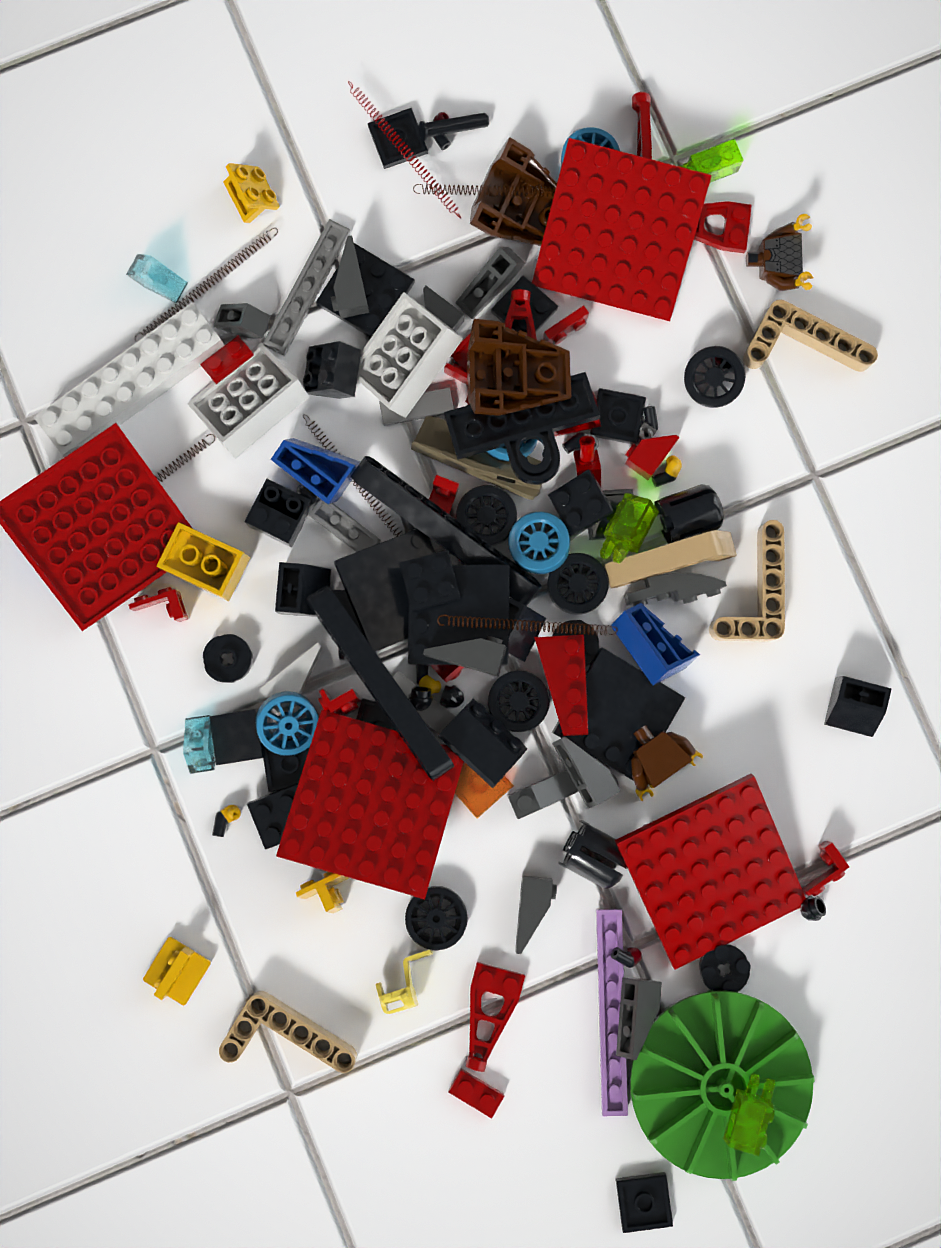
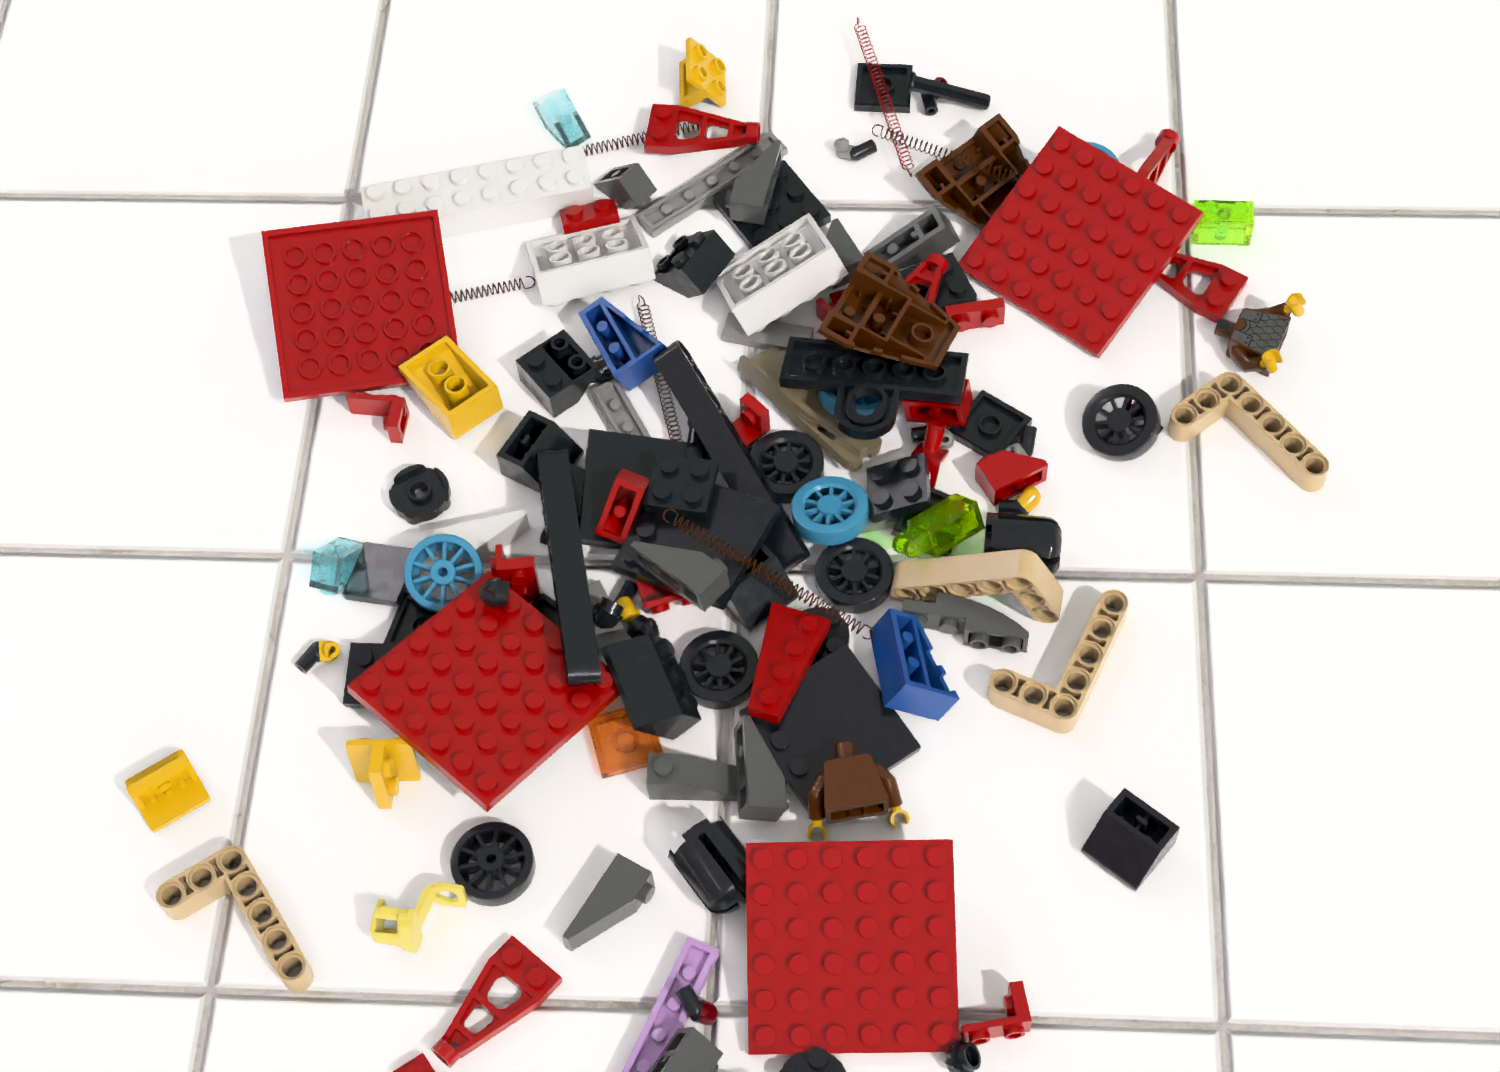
camera: 35 degrees right, 25 degrees down
none -> black plate [479,577,510,609]
none -> red slope [595,468,650,545]
none -> red plate [644,104,760,155]
none -> arm [834,137,877,161]

